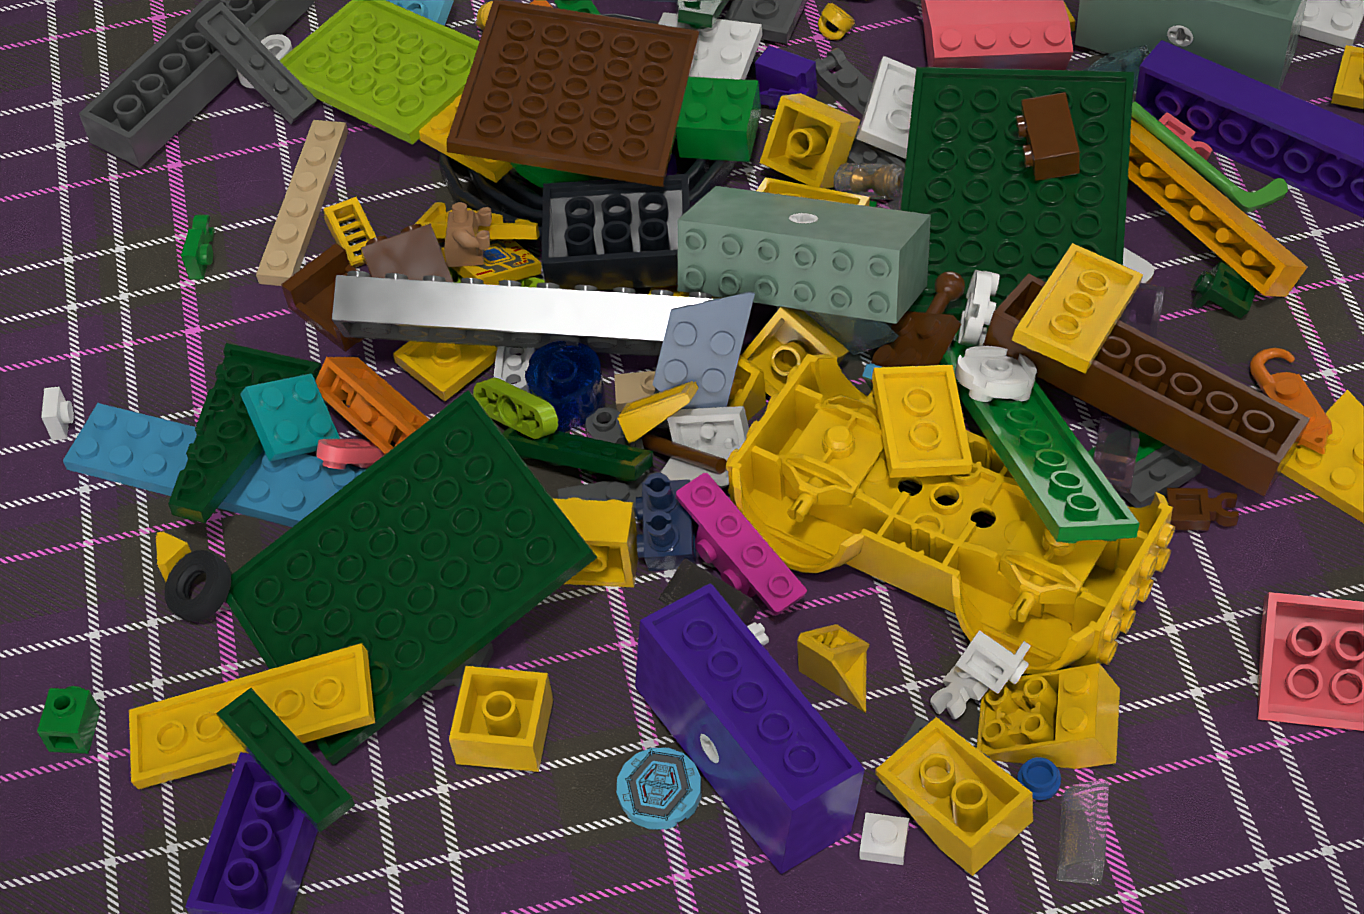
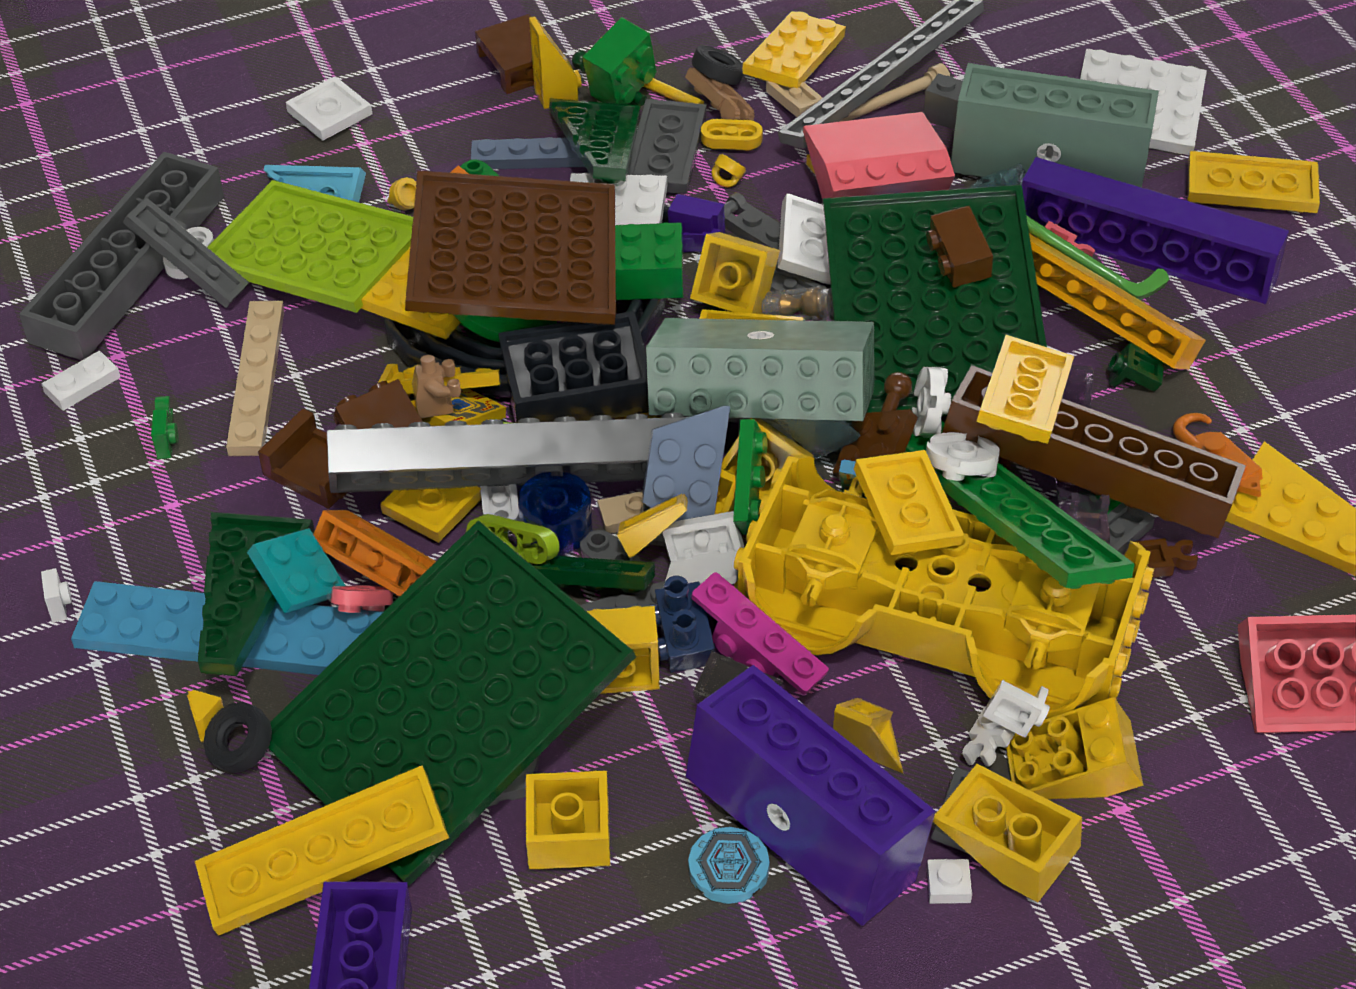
camera: 15 degrees left, 5 degrees down
green brick [37,686,100,754] -> none
dark green plate [216,688,355,832] -> none
yellow slope [323,197,376,268] -> none
reddish brown bar [642,434,727,474] -> none
blue plate [1017,757,1061,800] -> none
clear brick [1056,781,1109,885] -> none
none -> white plate [42,351,121,411]
none -> green plate [733,419,768,535]

